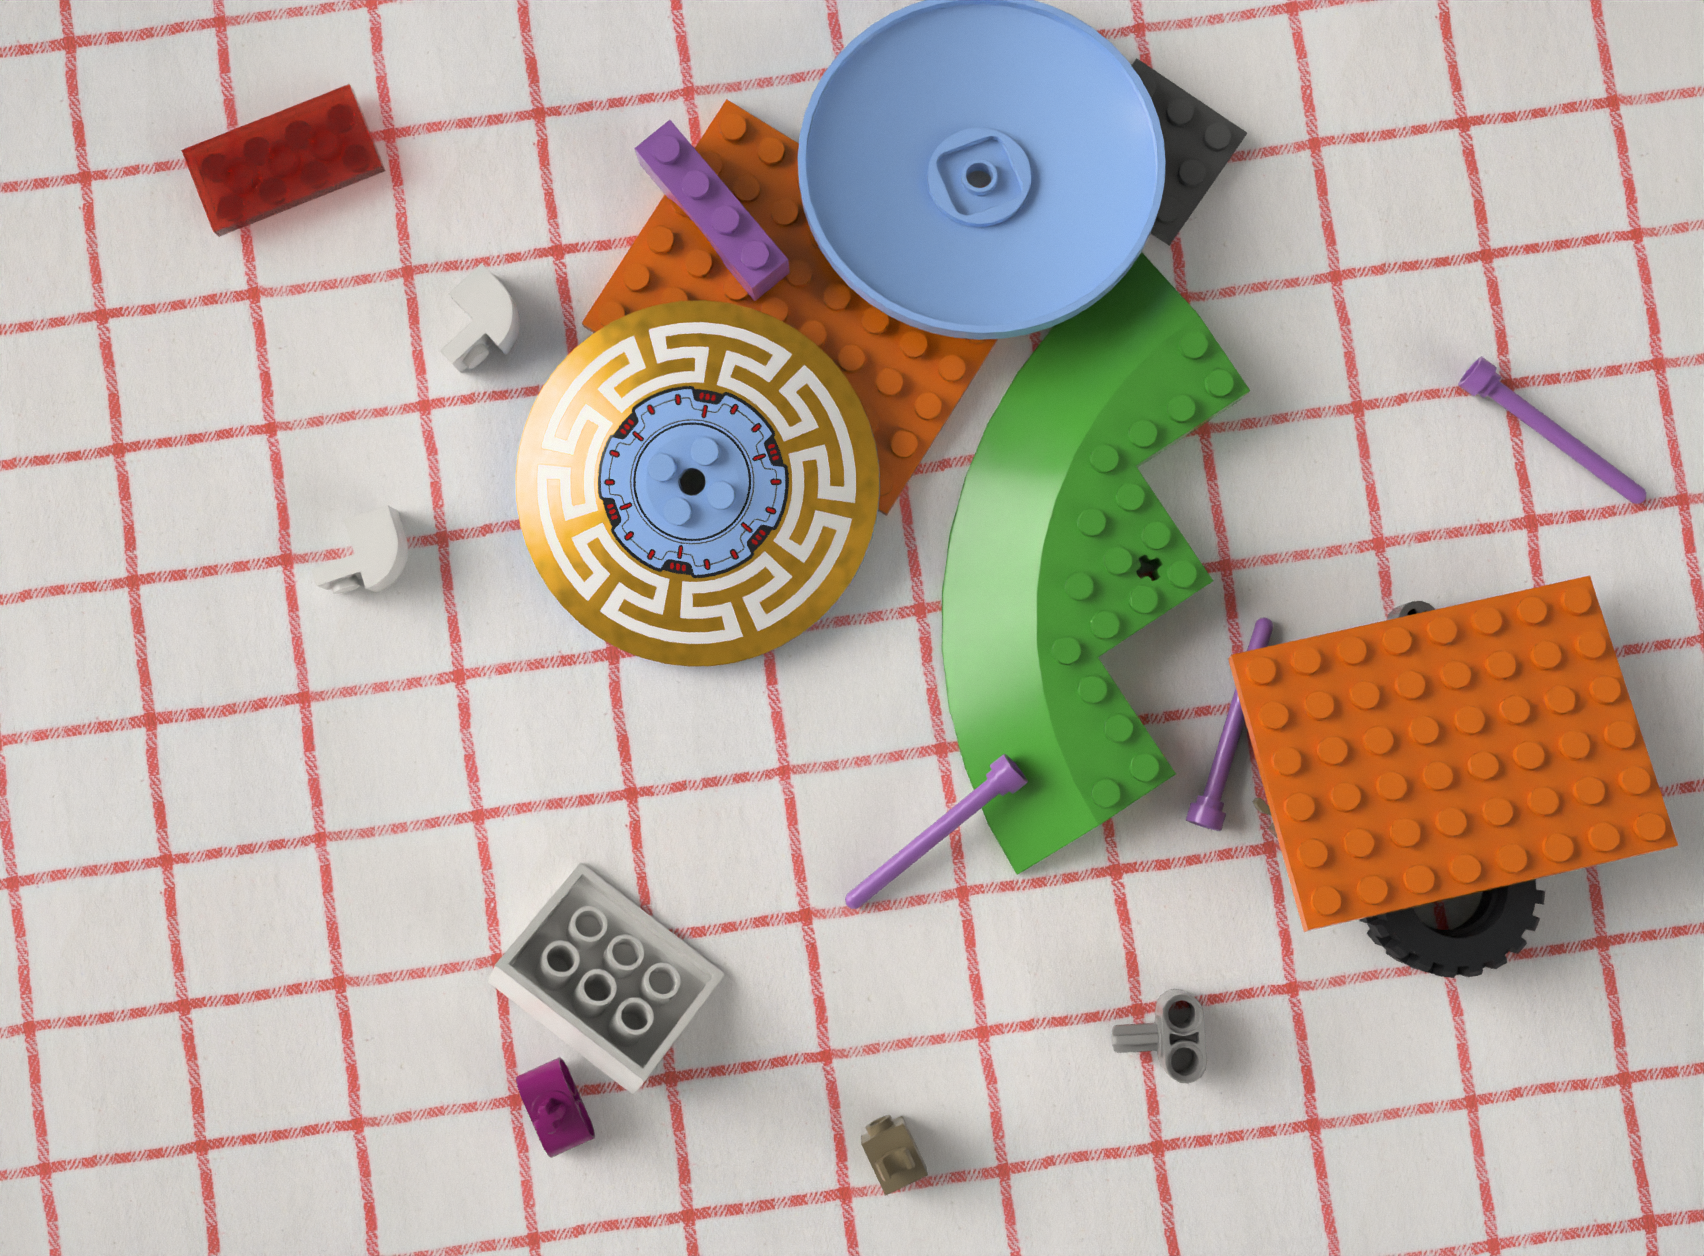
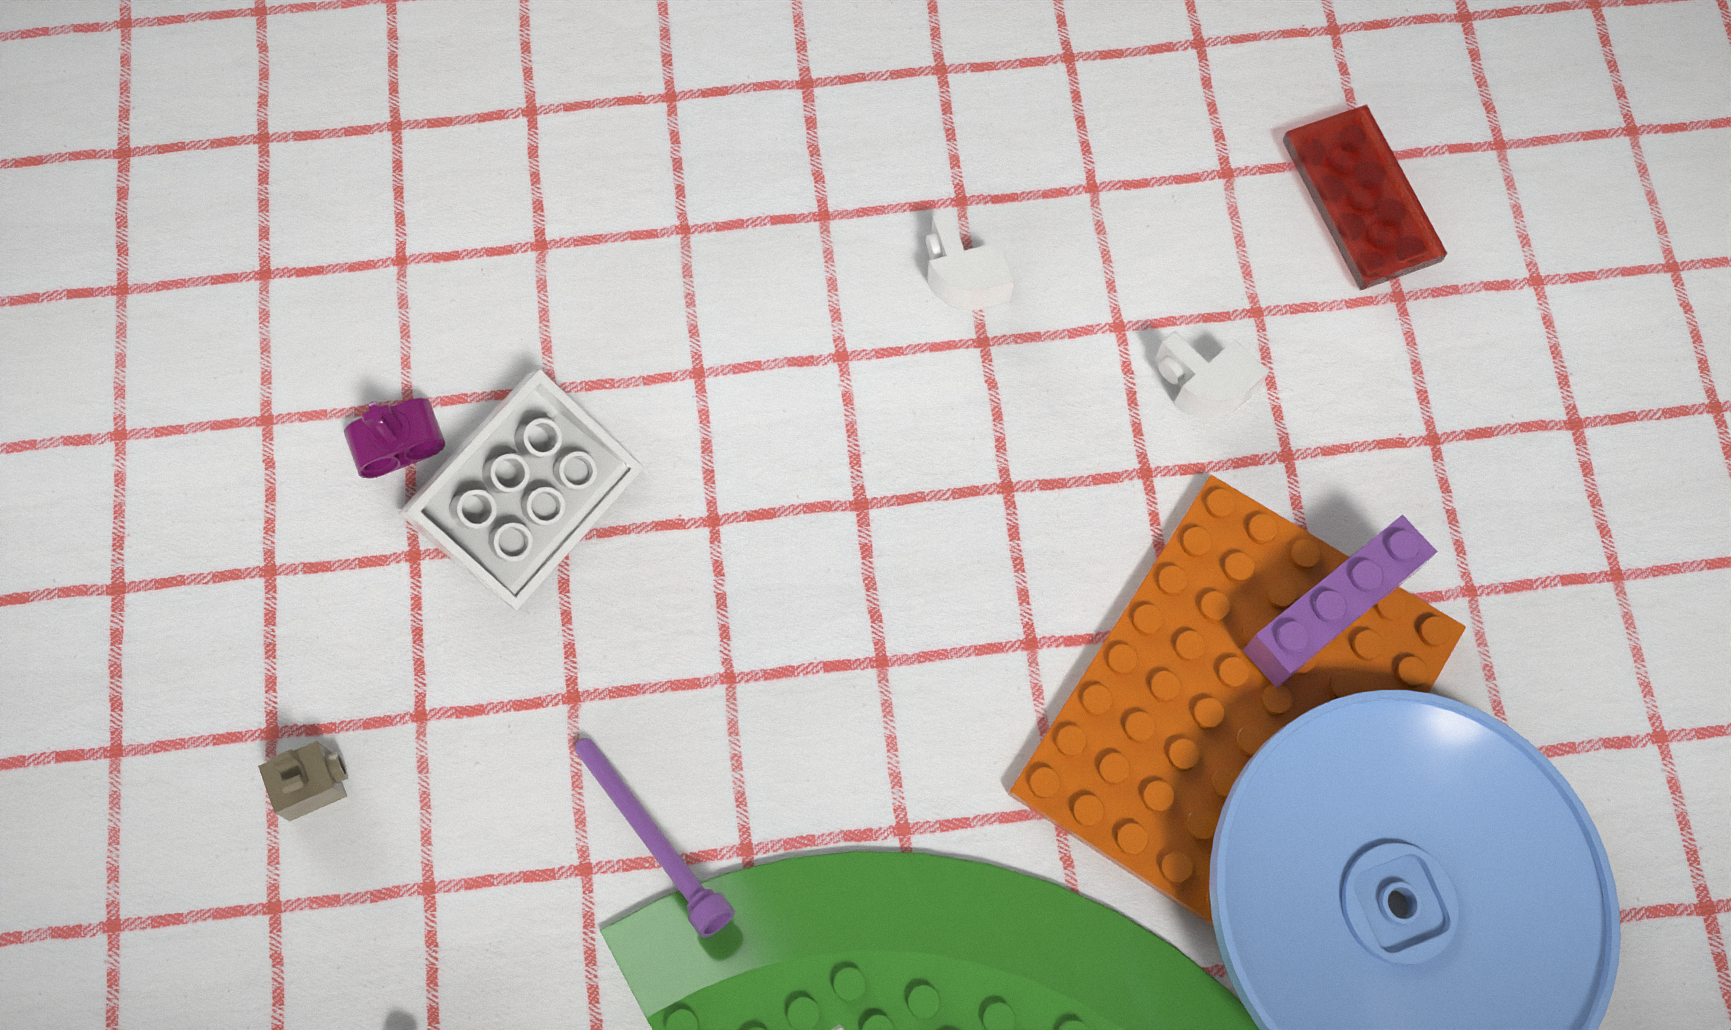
camera: 90 degrees right, 15 degrees down
dish [516,300,880,667] -> none

